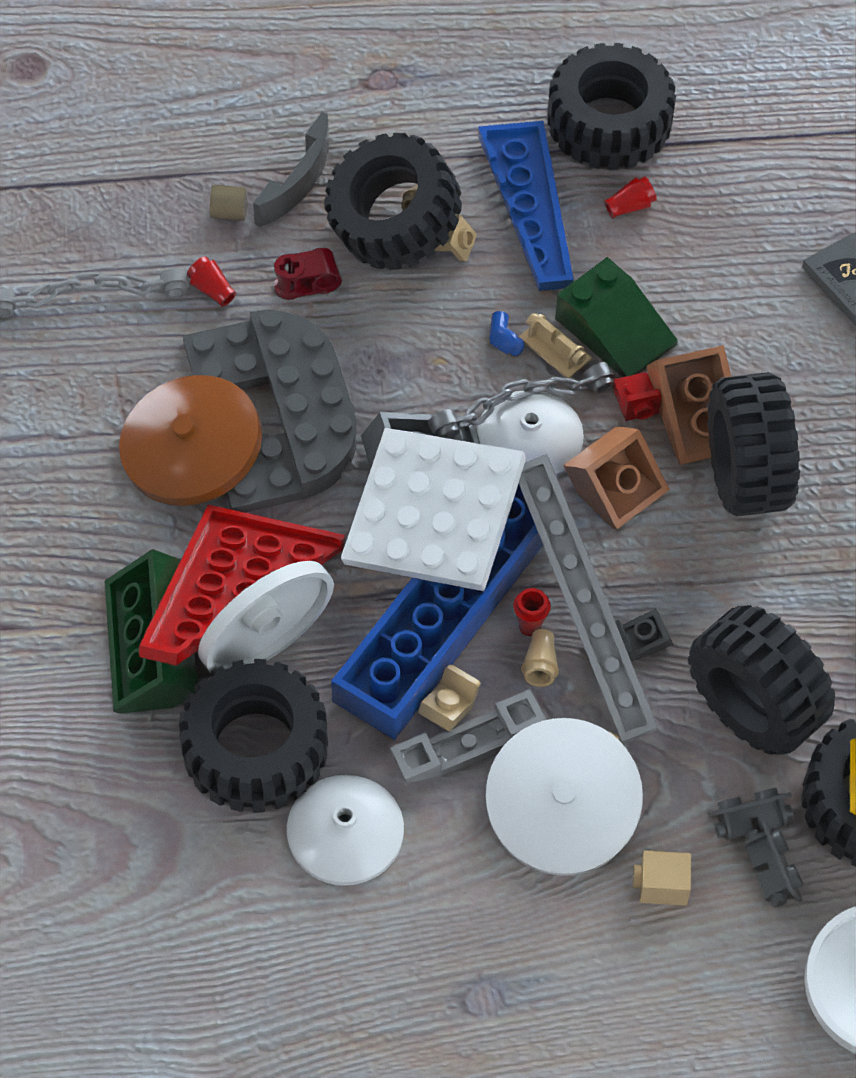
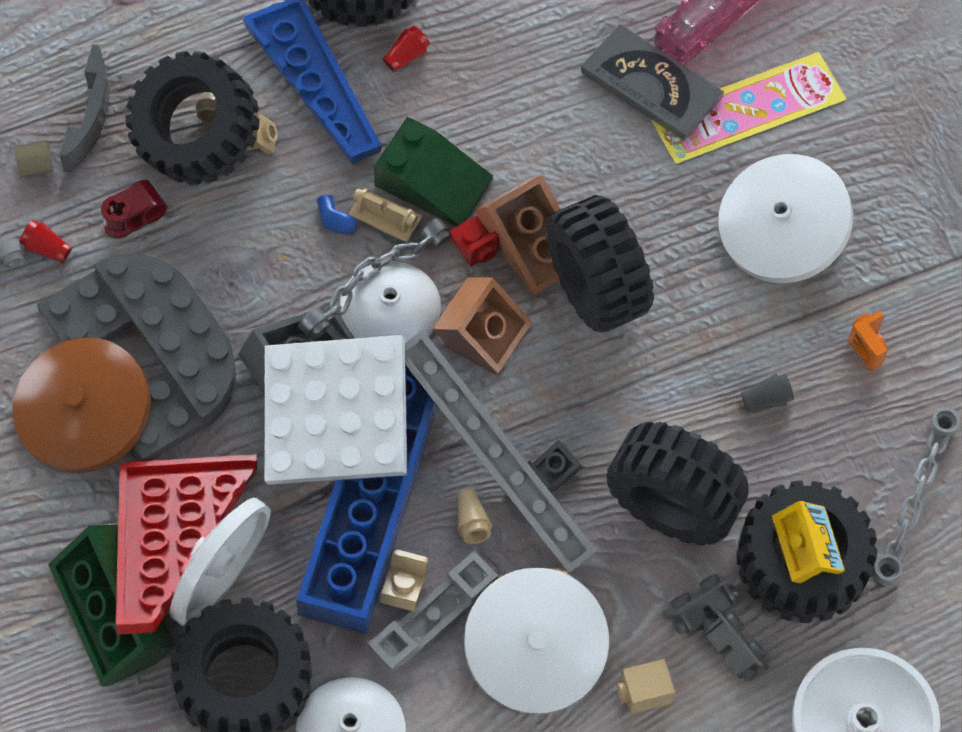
camera: 20 degrees left, 5 degrees up
red cone [513,588,551,636] -> none

